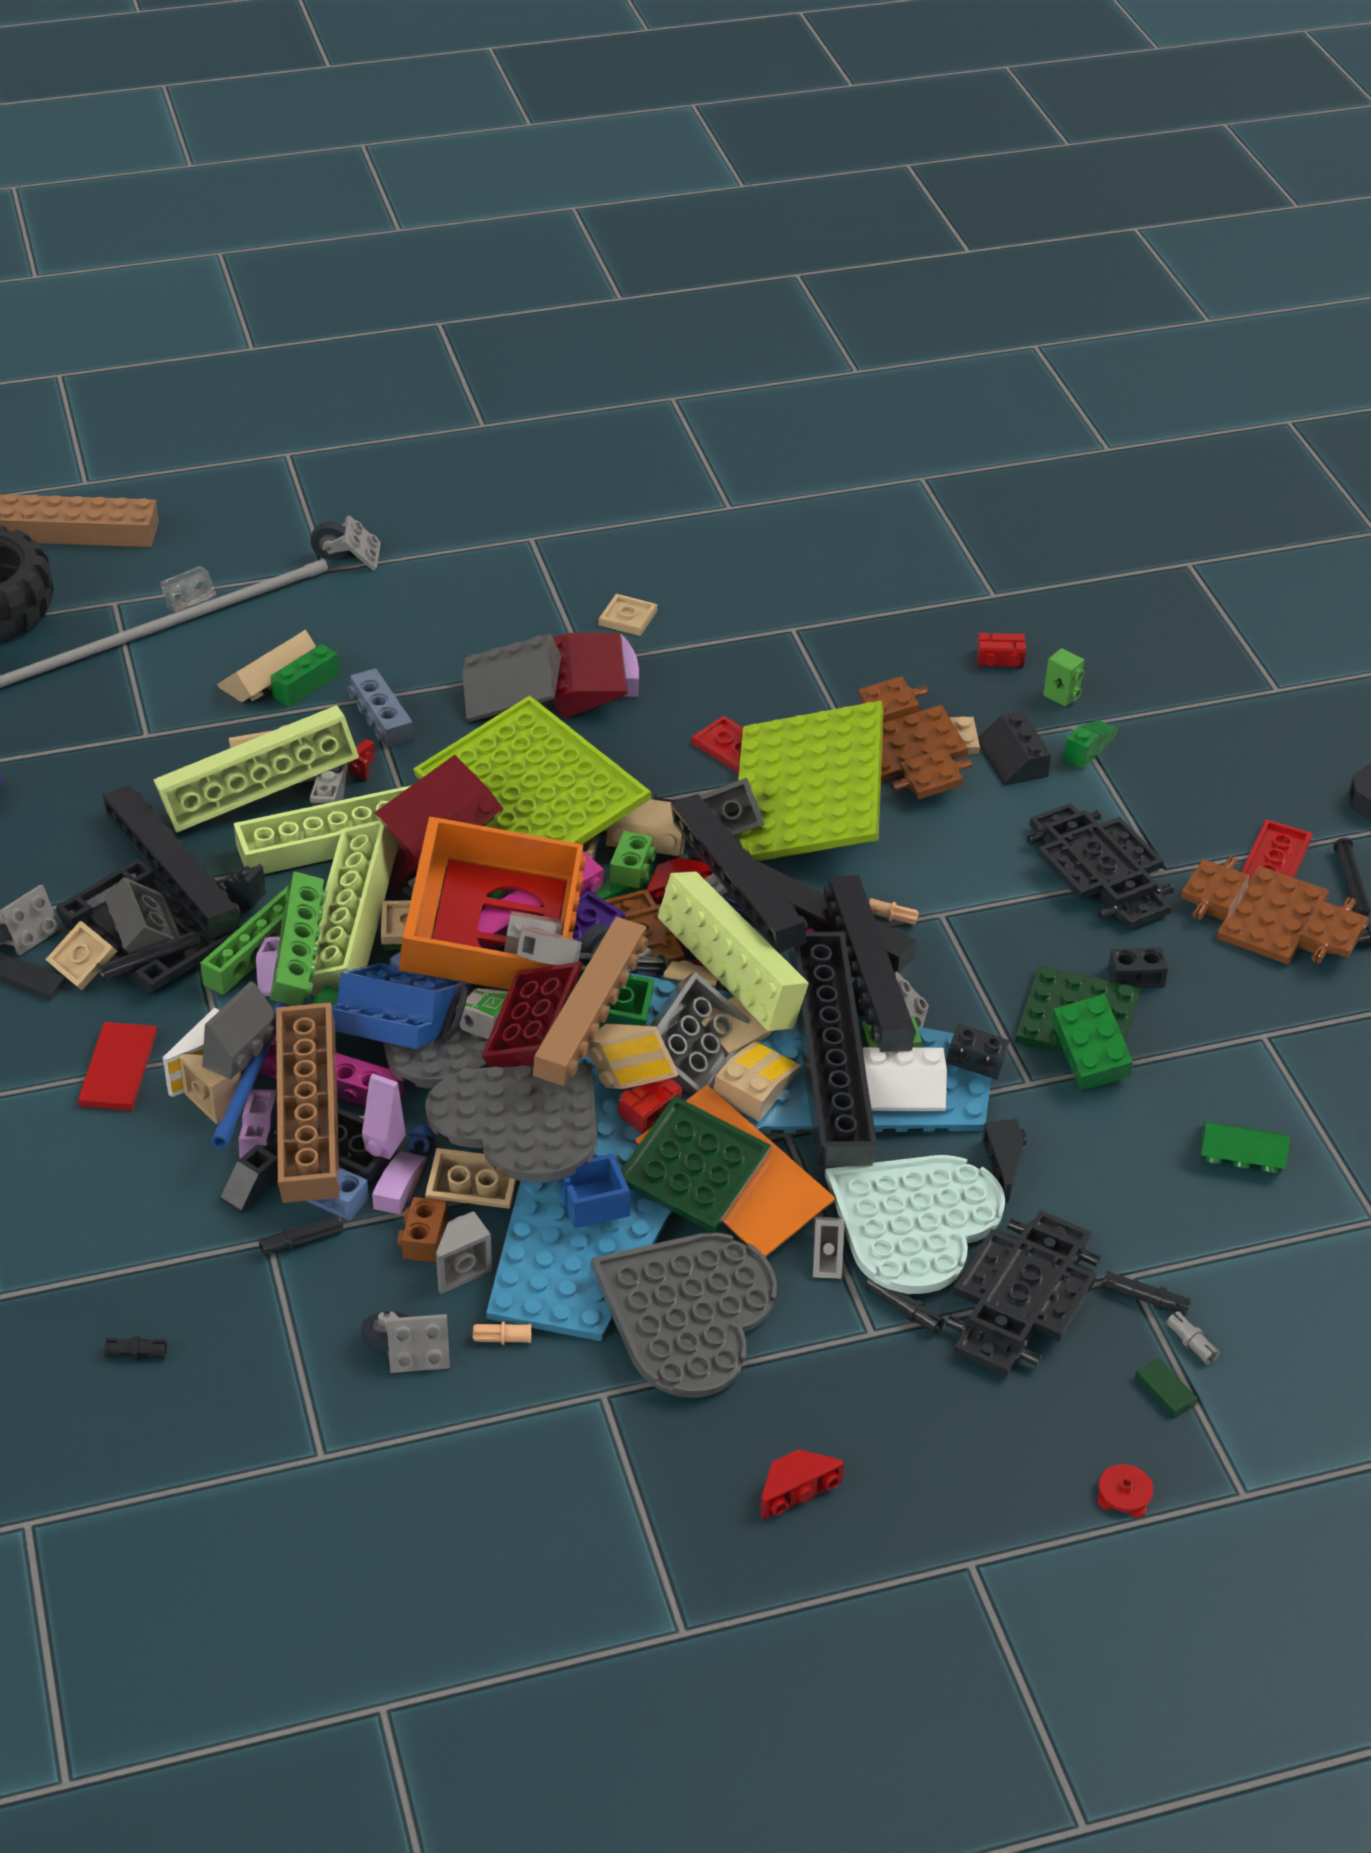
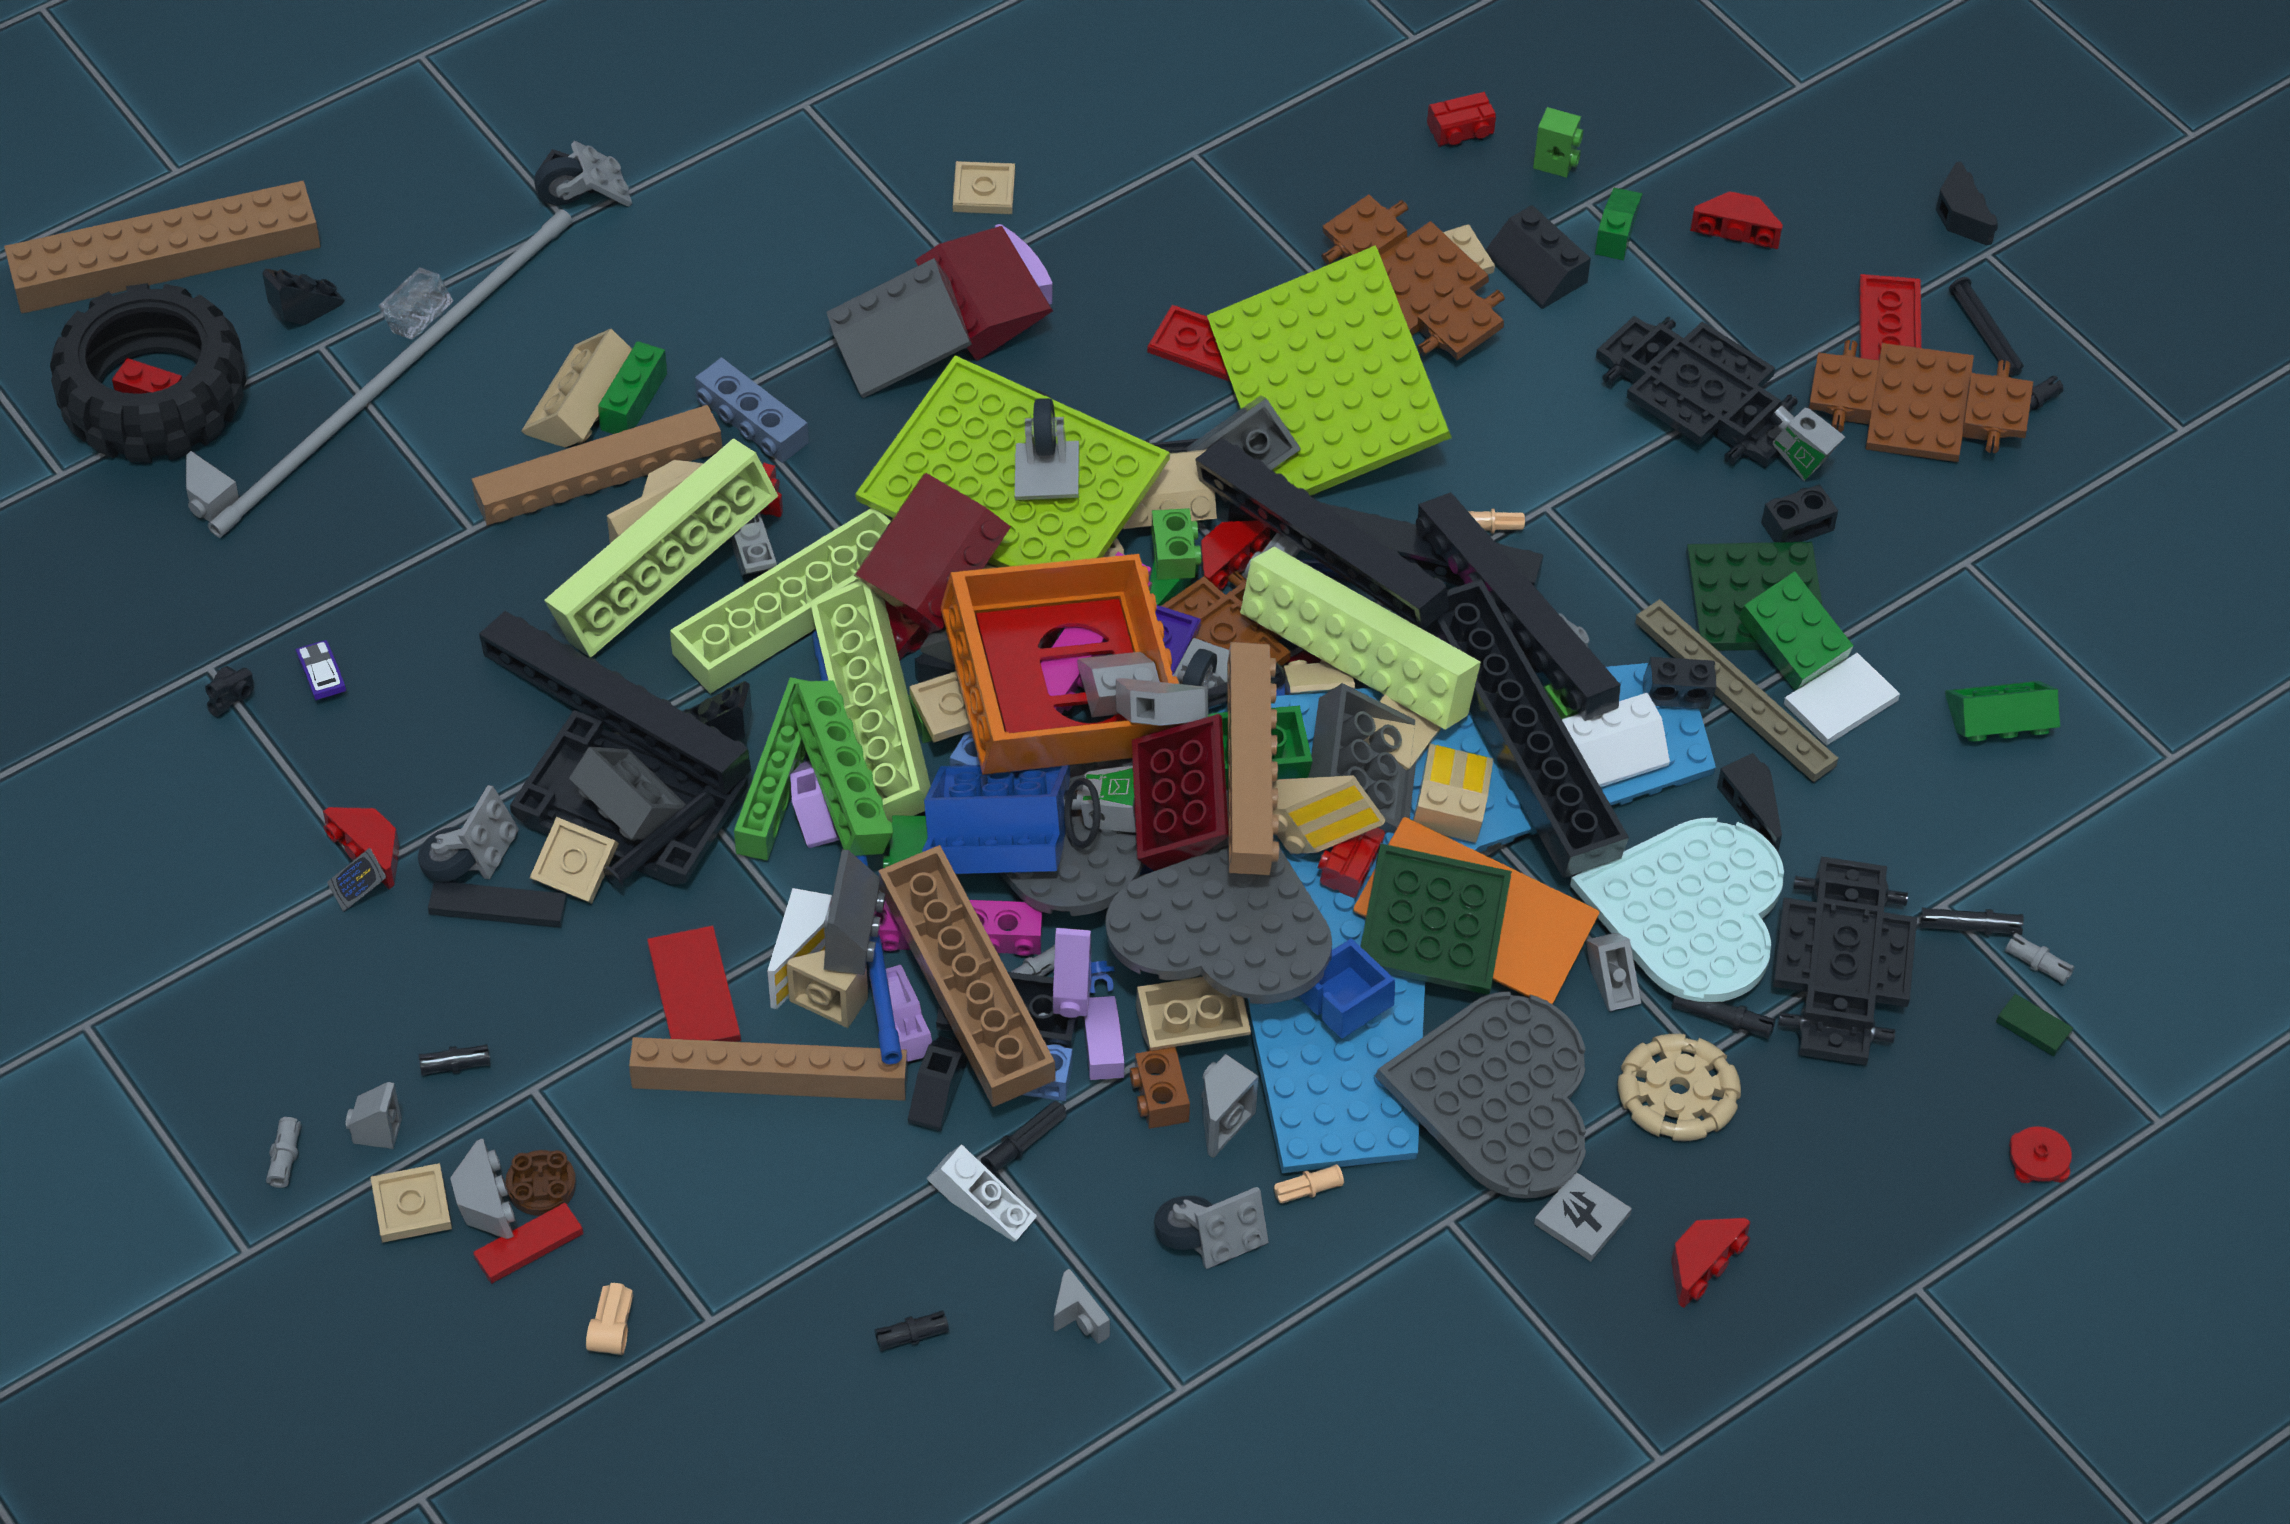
camera: 20 degrees left, 10 degrees up
none -> black slope [262,268,345,325]
none -> medium nougat brick [472,405,722,525]
none -> medium nougat brick [629,1037,908,1101]
none -> white slope [927,1144,1037,1242]
none -> light grey plate [1015,398,1079,500]
none -> light grey slope [1054,1269,1110,1344]
none -> light grey tile [1534,1172,1632,1261]
none -> tan plate [1617,1034,1741,1141]
none -> dark tan plate [1635,599,1838,782]
none -> red slope [1690,191,1783,249]
none -> light grey torso [1769,406,1845,481]
none -> white tile [1784,653,1900,746]

